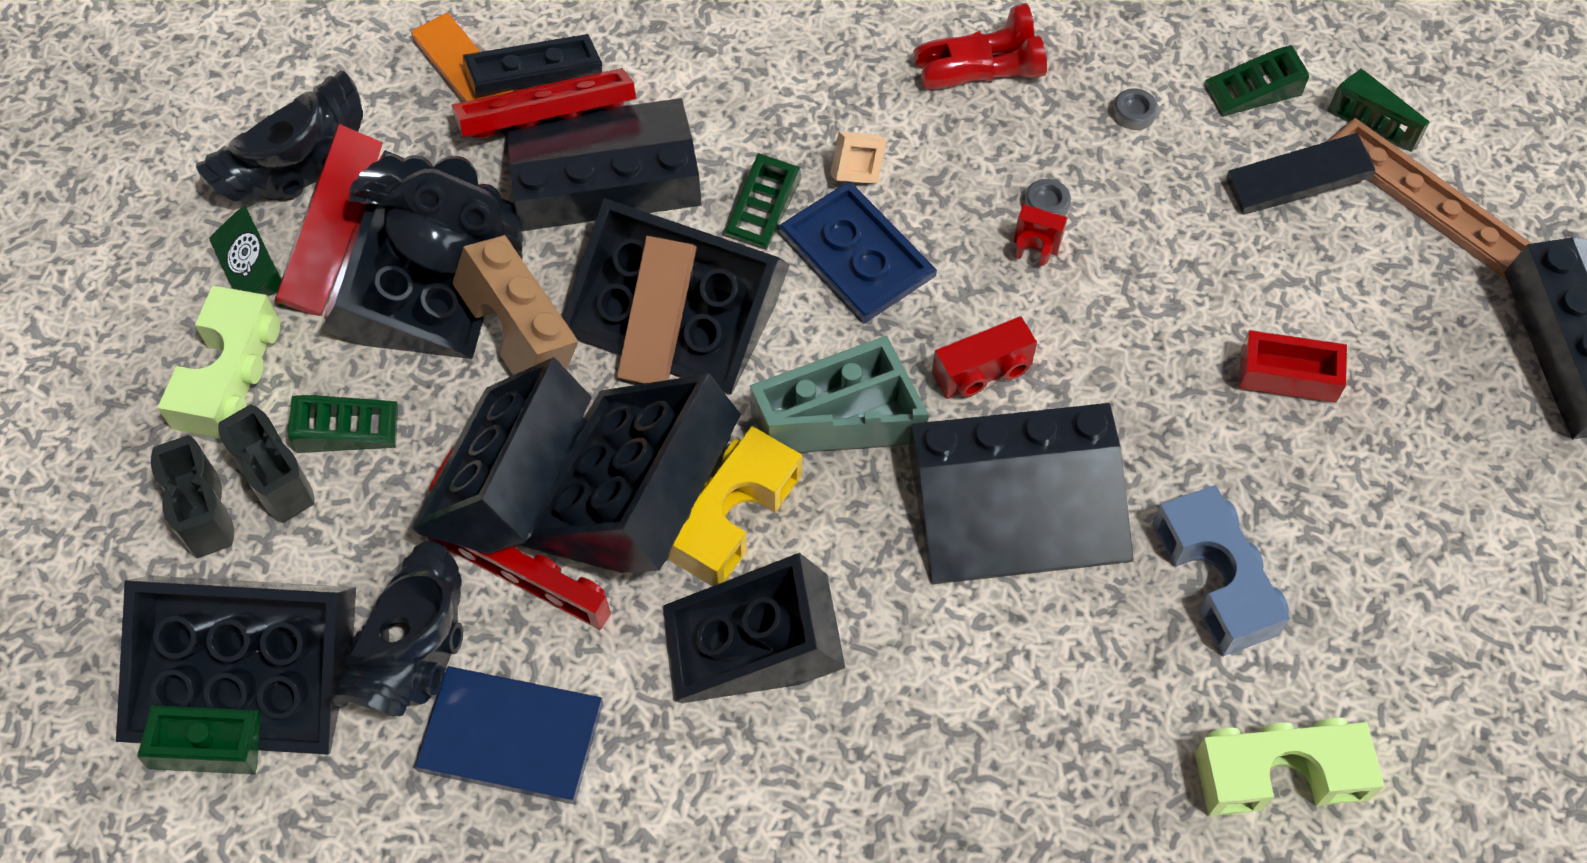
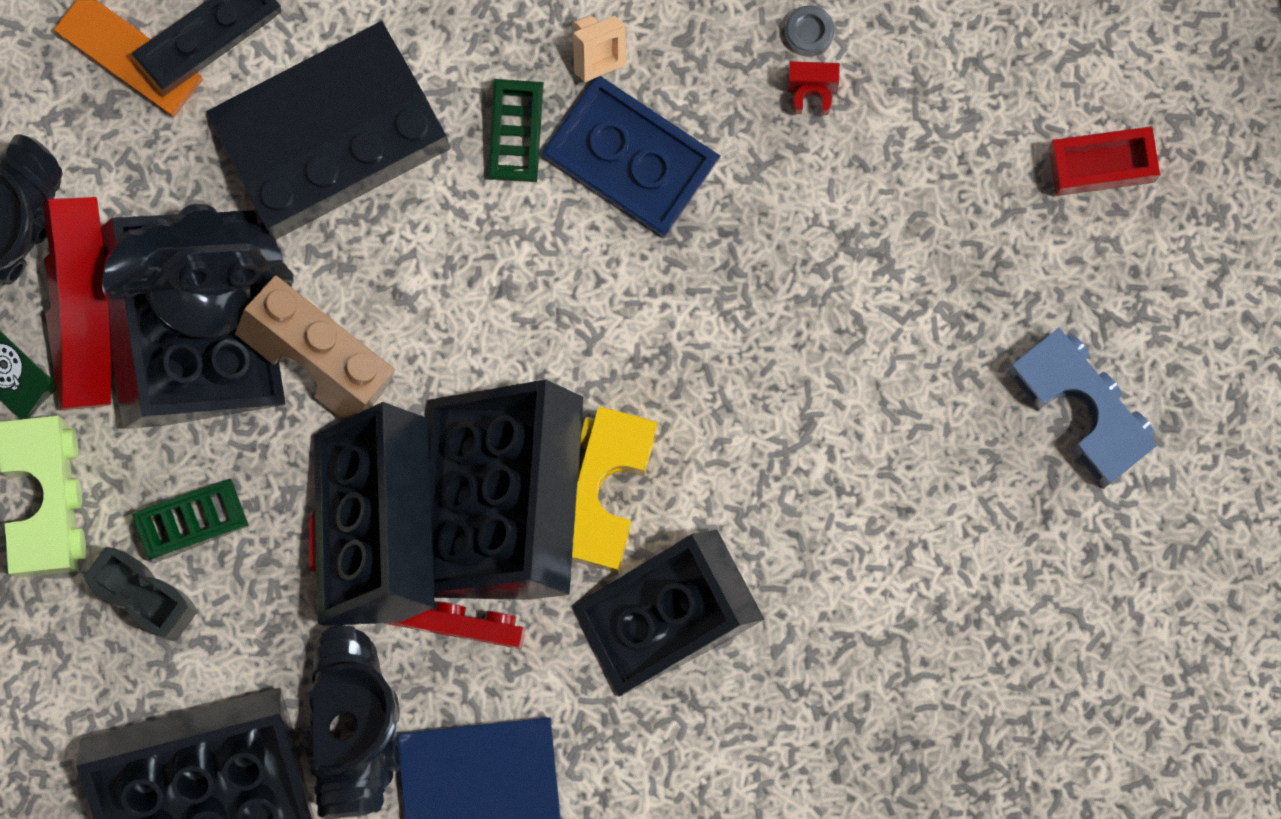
camera: 15 degrees left, 20 degrees up
pearl dark grey brick [151,435,234,558] -> none
red plate [451,68,636,138] -> none
black slope [562,198,790,394] -> none
nougat tile [617,236,697,383] -> none
sand green wedge [750,335,929,452] -> none
black slope [908,403,1134,585] -> none
red piece [932,316,1037,399] -> none
yellowish green arch [1194,717,1384,816] -> none

